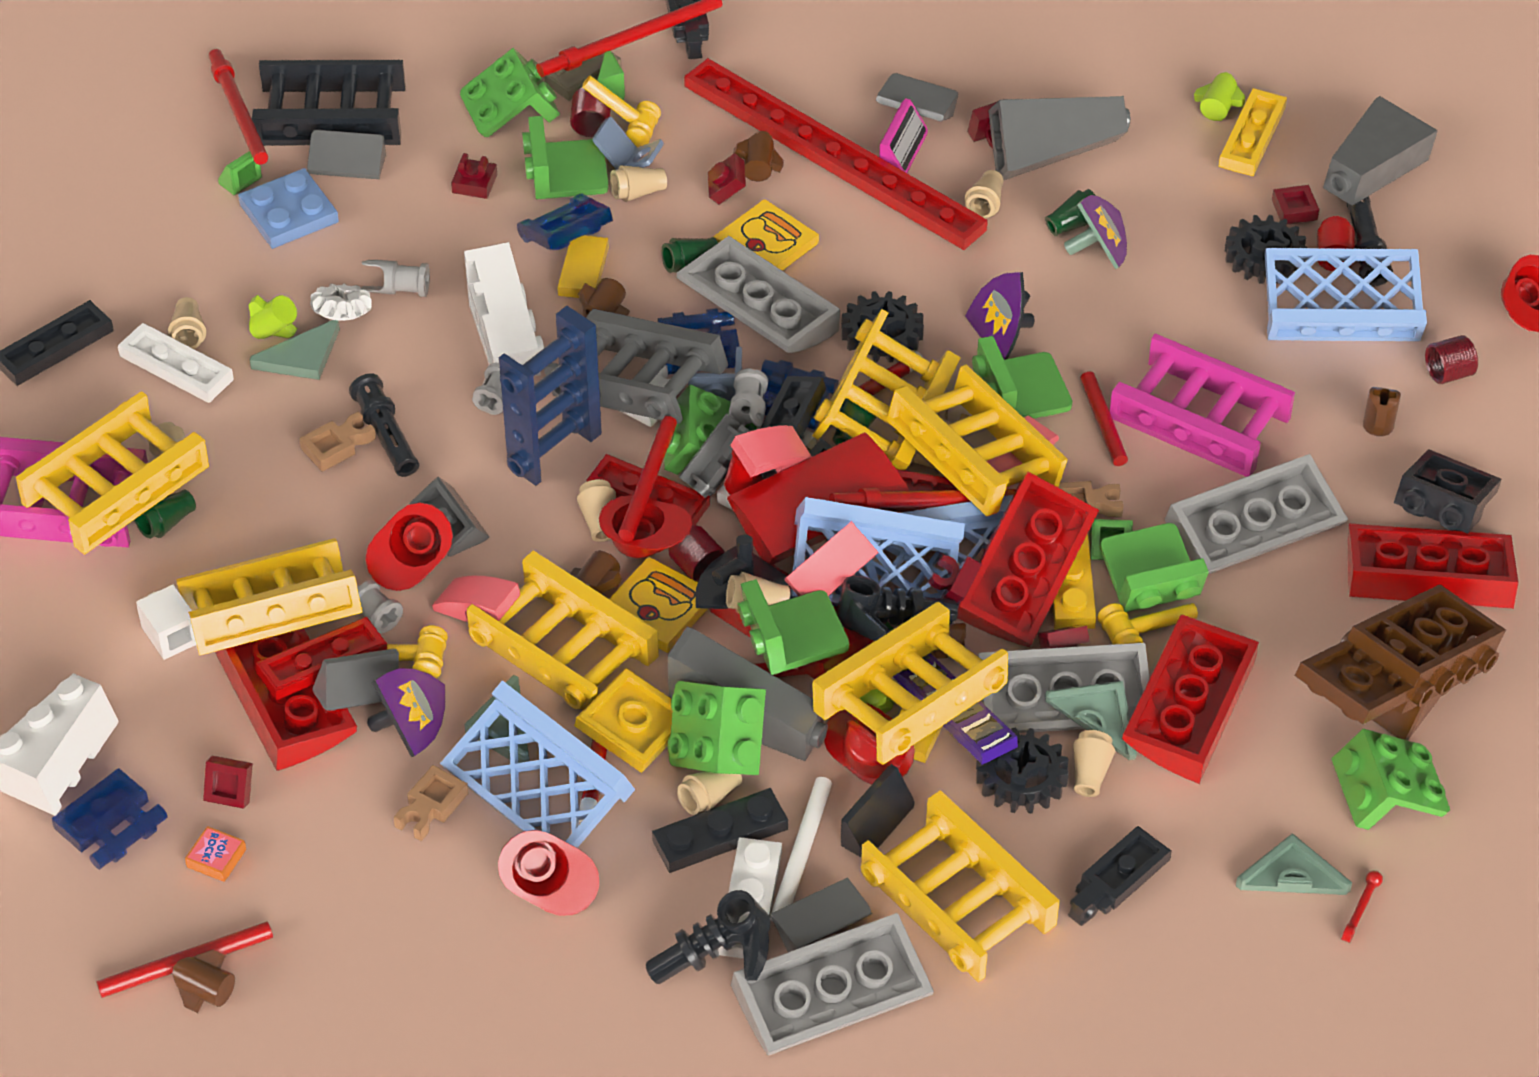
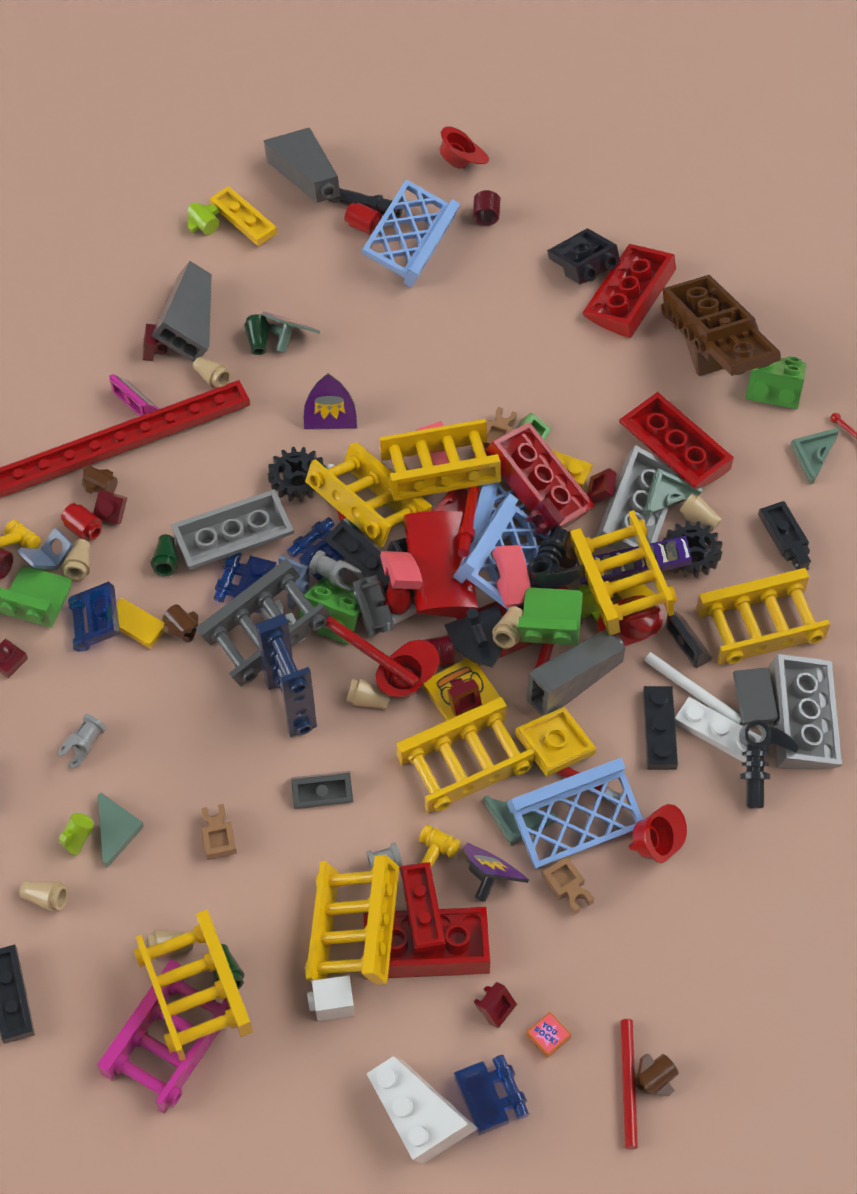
camera: 65 degrees left, 10 degrees up
white plate [118,323,234,403] -> none
white gear [310,283,372,320] -> none
dark grey slope [312,649,399,711] -> none
black pin [349,373,420,477] -> none
red piece [366,502,453,591] -> none
coral slope [432,576,521,622] -> none
white wedge [464,242,544,376] -> none
light grey bush [472,363,503,415] -> none
reddish brown piece [570,550,622,595] -> none
red tile [586,454,710,525] -> none
bright green bracket [668,681,766,775] -> none
tan cone [677,771,742,815] -> none
yellow tile [713,199,819,271] -> none
dark grey slope [876,73,958,121] -> none
bright green bracket [972,336,1072,419] -> none
red bar [1080,371,1128,466] -> none
yellow piece [1097,603,1198,645] -> none
bright green bracket [1100,523,1209,612] -> none
dark pink fence [1110,333,1295,477] -> none
light grey slope [1164,454,1348,574] -> none
black gear [1224,215,1308,284] -> none
dark red plate [1272,184,1320,225] -> none
reddish brown piece [1363,387,1401,437] -> none
none -> red brick [61,503,102,541]
none -> dark red tile [447,678,482,716]

